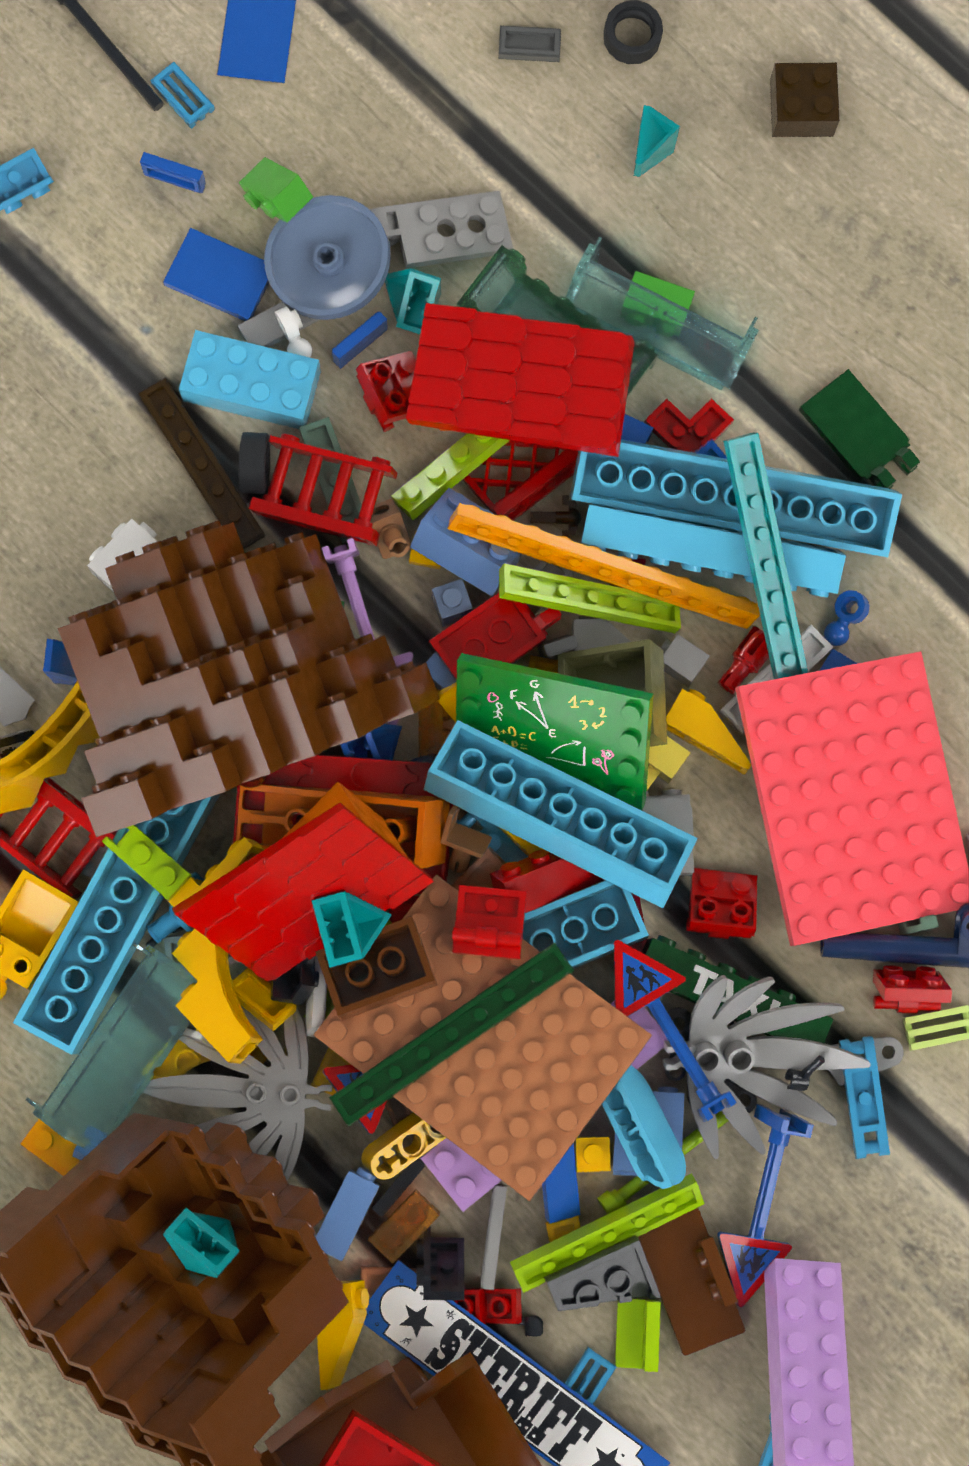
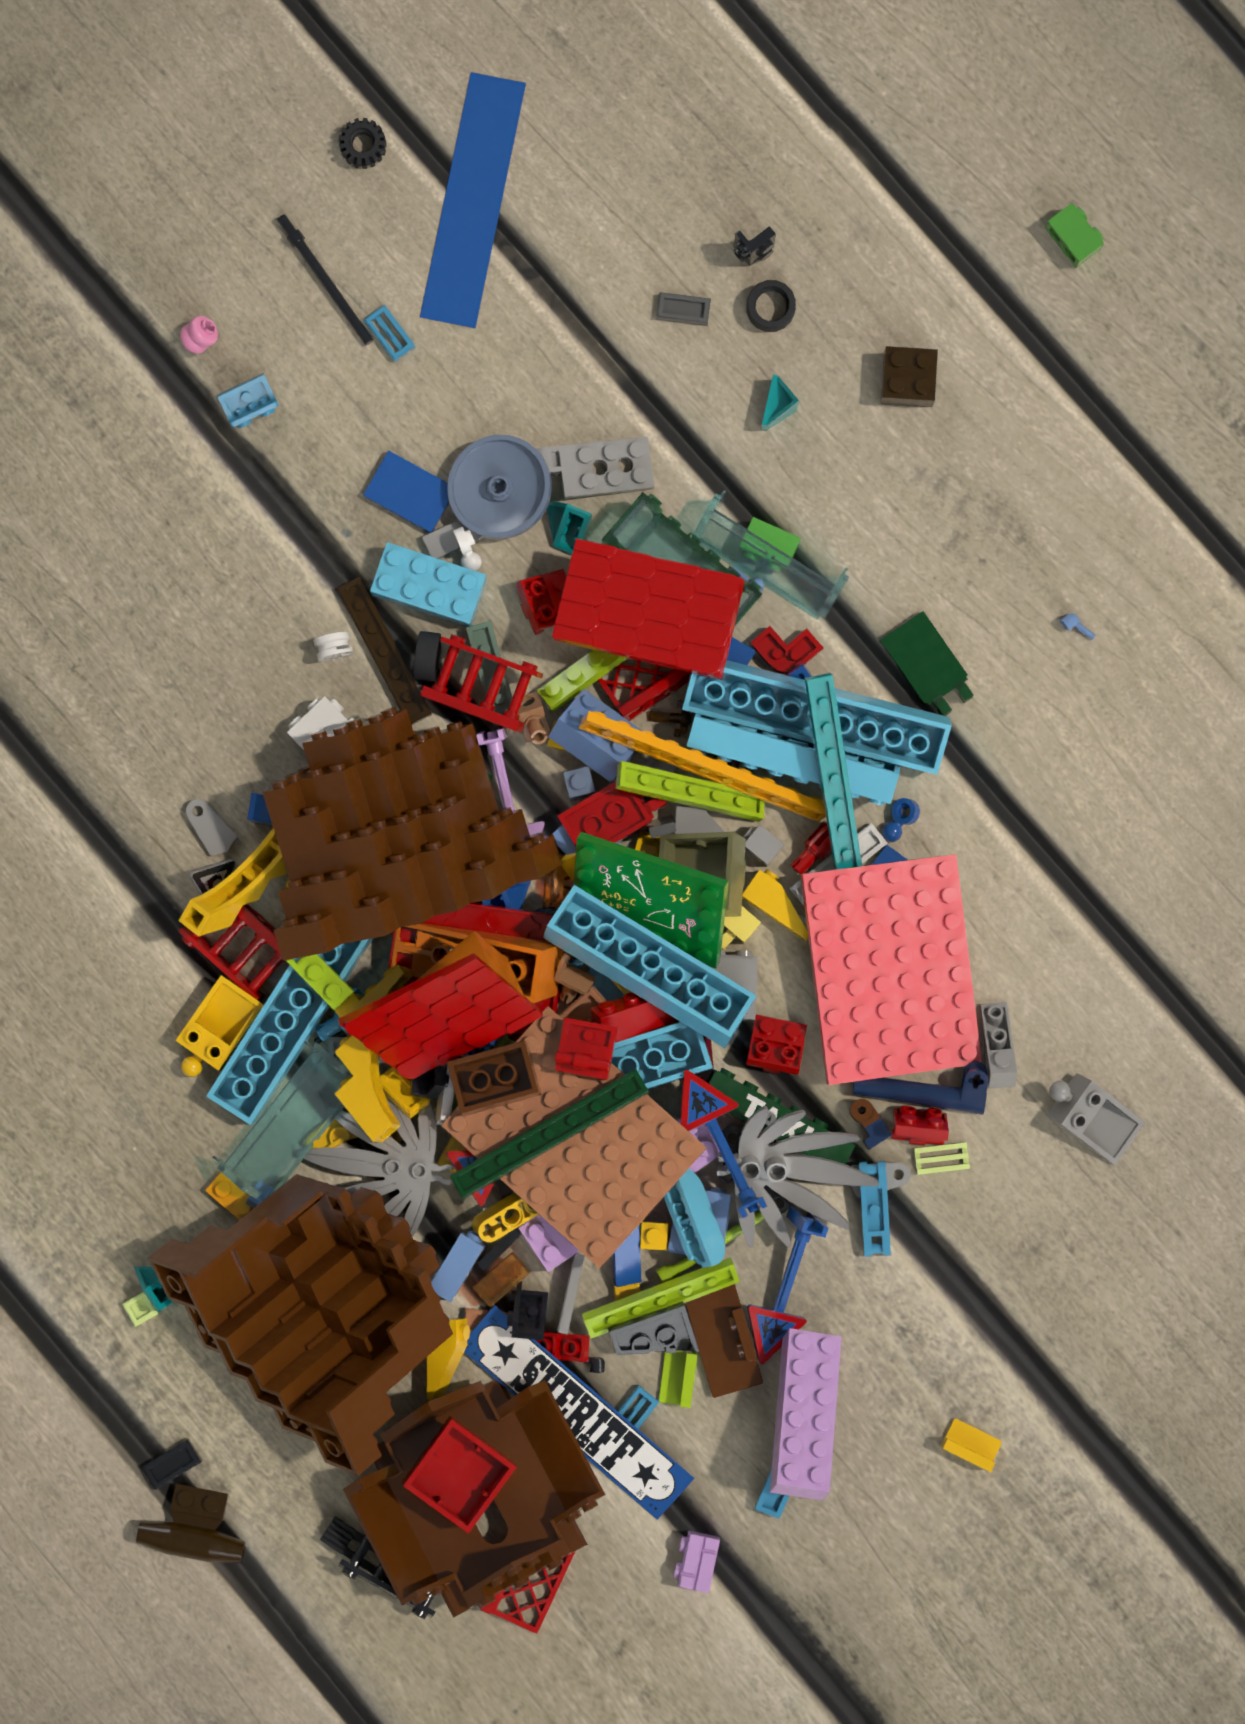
camera: 15 degrees right, 5 degrees up
blue tile [140,152,206,193] -> none
teal slope [163,1208,240,1278] -> none
bright green brick [239,157,313,223] -> none
teal slope [312,891,391,968] -> none
blue tile [332,311,388,369] -> none
black hand [785,1056,825,1091] -> none
sand green tile [898,914,939,935] -> none
none -> white wheel [313,632,353,662]
none -> leg [850,1099,892,1150]

